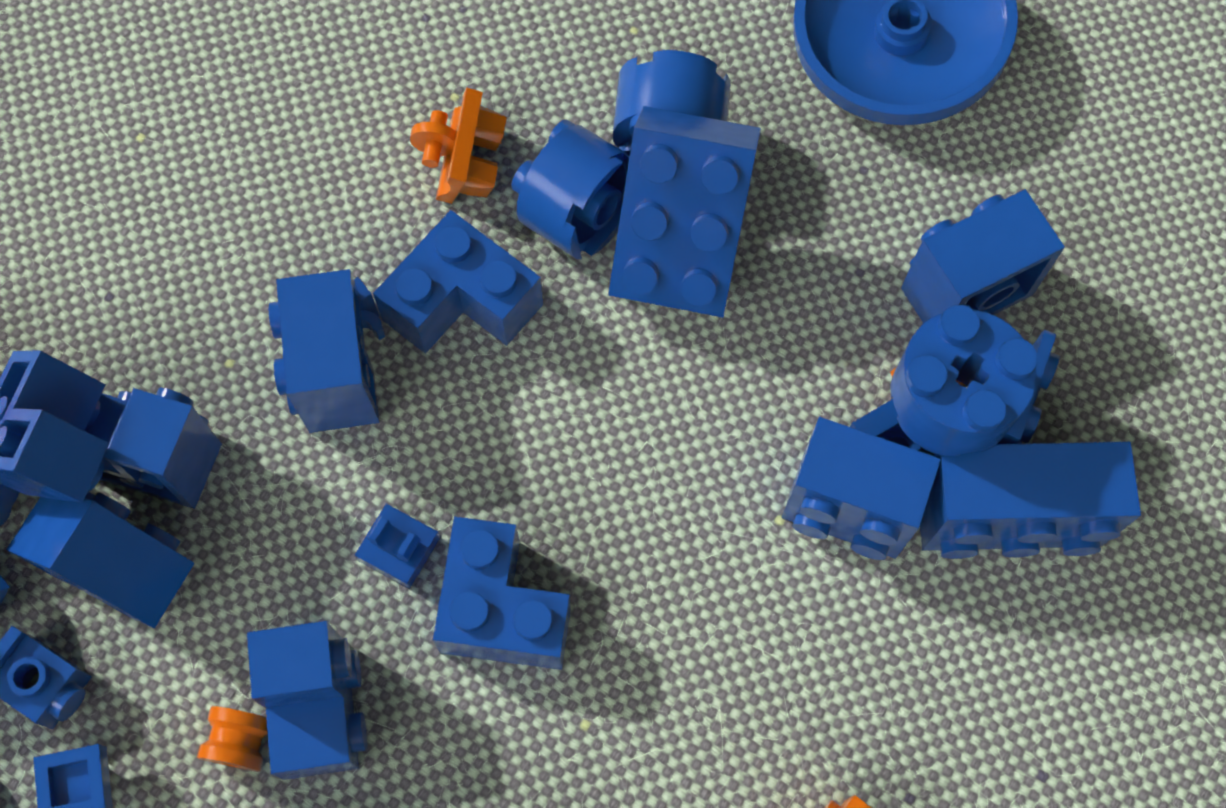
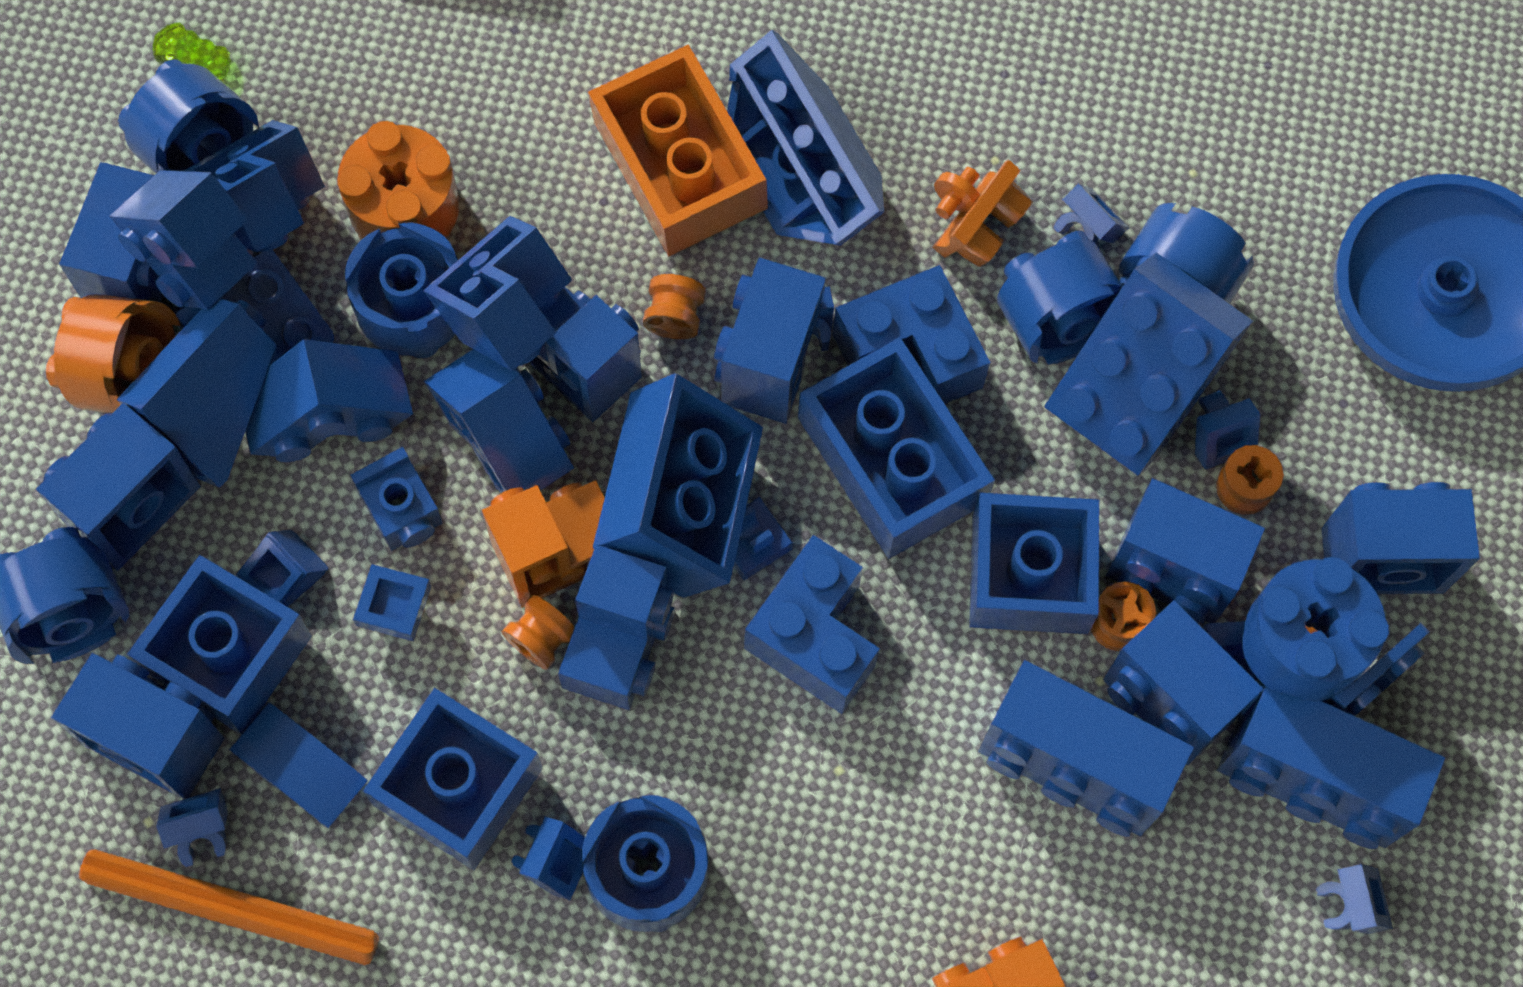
camera: 25 degrees right, 0 degrees up
none -> orange brick [482,480,605,608]
none -> orange brick [588,44,768,257]
none -> blue brick [592,373,763,598]
none -> orange wheel [643,274,706,339]
none -> blue wedge [727,30,884,246]
none -> blue brick [798,337,995,560]
none -> blue brick [969,493,1100,635]
none -> blue brick [978,660,1194,837]
none -> tile [1054,183,1129,245]
none -> orange wheel [1091,581,1156,652]
none -> blue brick [1106,478,1265,624]
none -> blue tile [1195,391,1261,470]
none -> orange wheel [1216,445,1284,515]
none -> tile [1316,864,1393,934]

